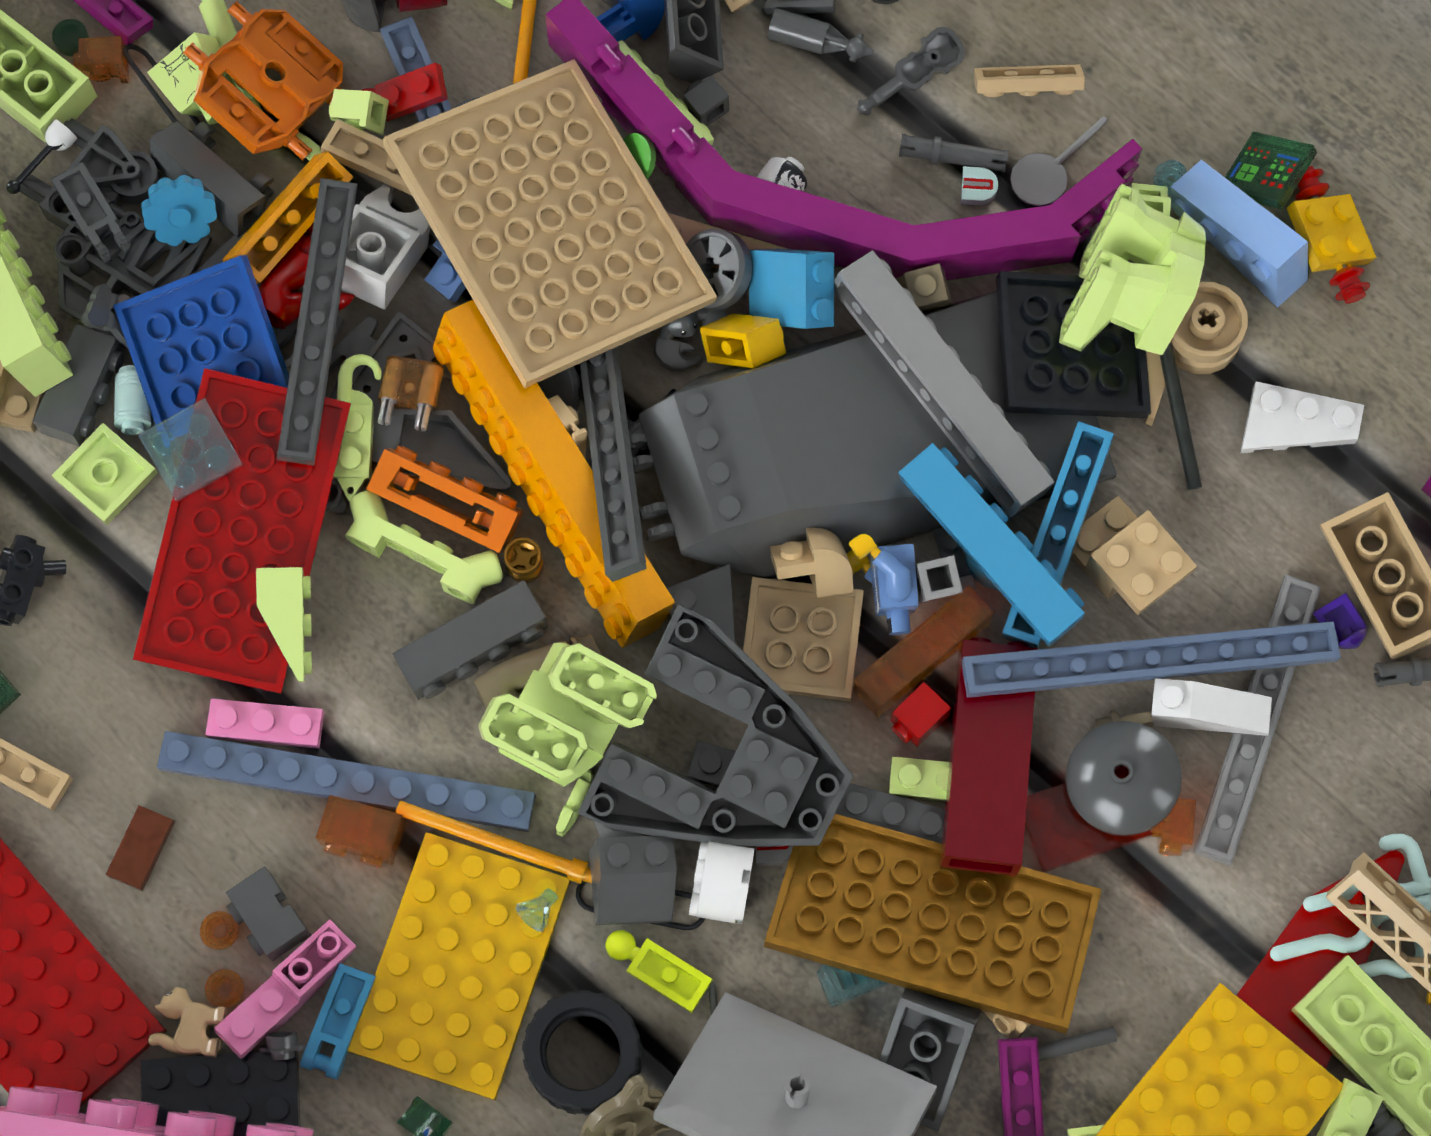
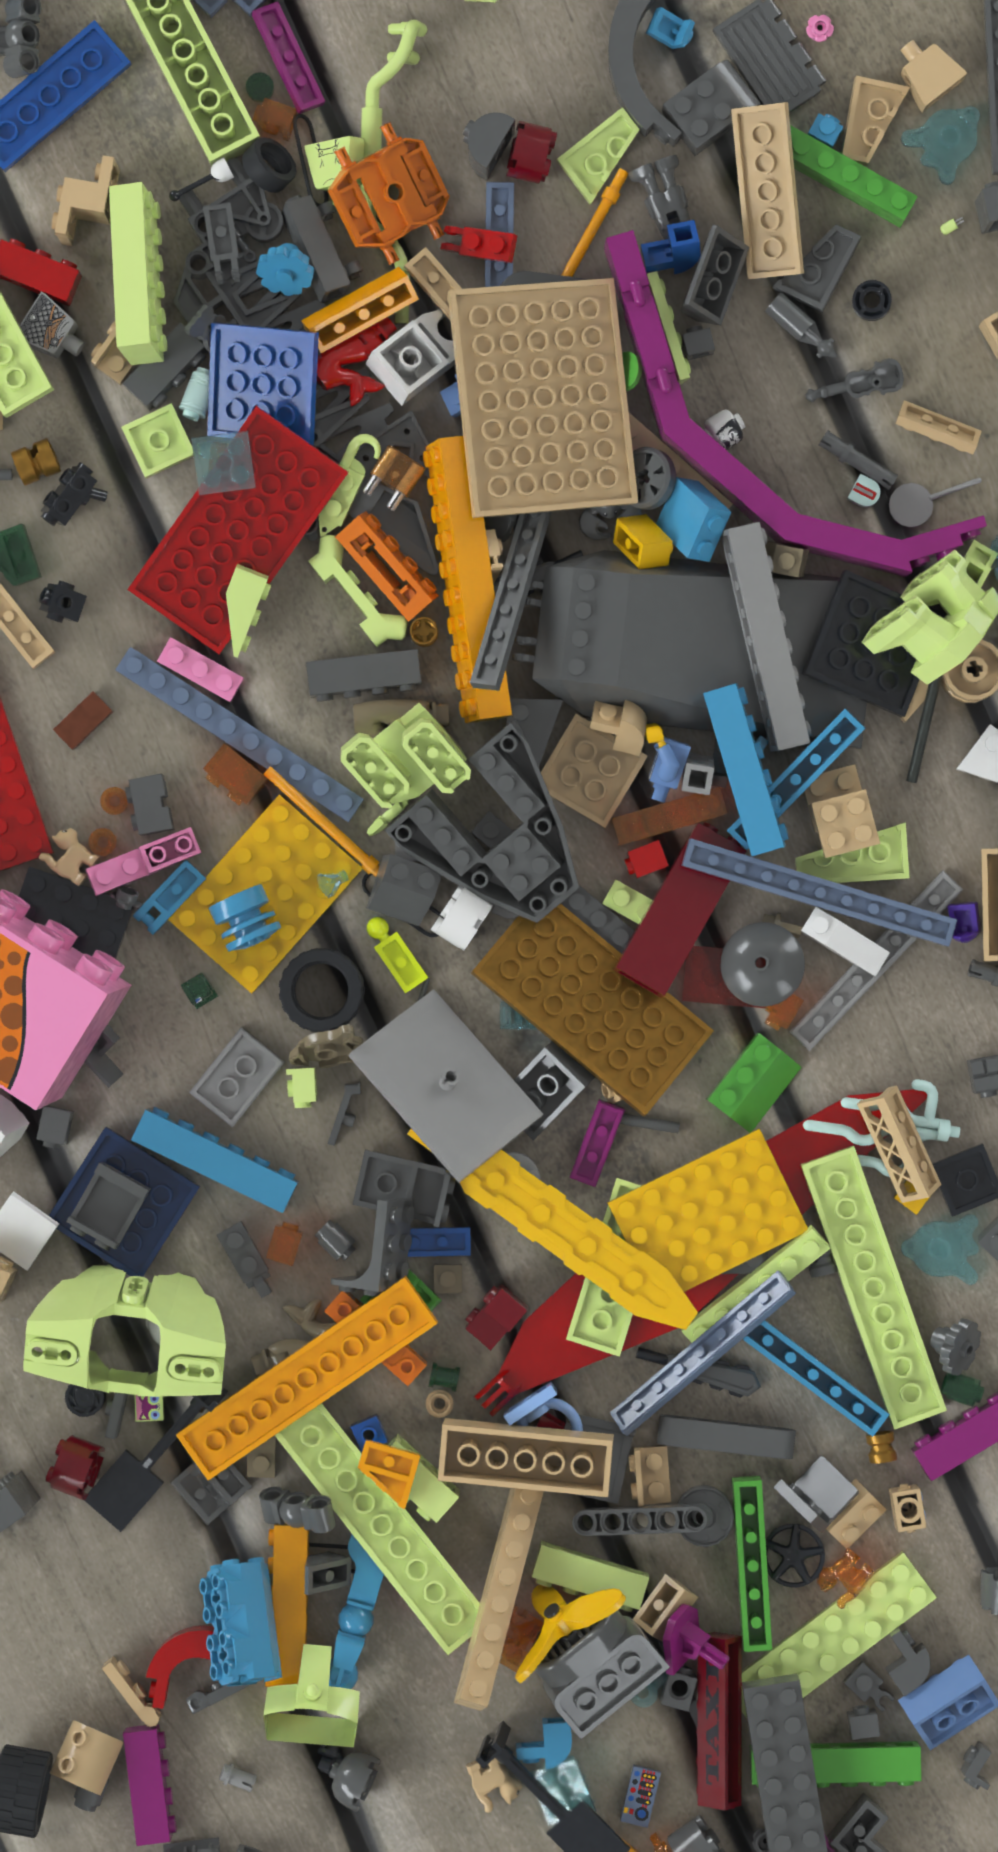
camera: 25 degrees right, 15 degrees up
dark grey tile [277,178,357,465] -> none
yellowish green brick [329,89,389,135] -> none
none -> black brick [39,580,87,623]
none -> dark azure wheel [208,884,282,952]
none -> black tyre [242,137,297,193]
none -> bright green slope [706,1033,802,1133]
none -> yellowish green wing [795,822,910,883]

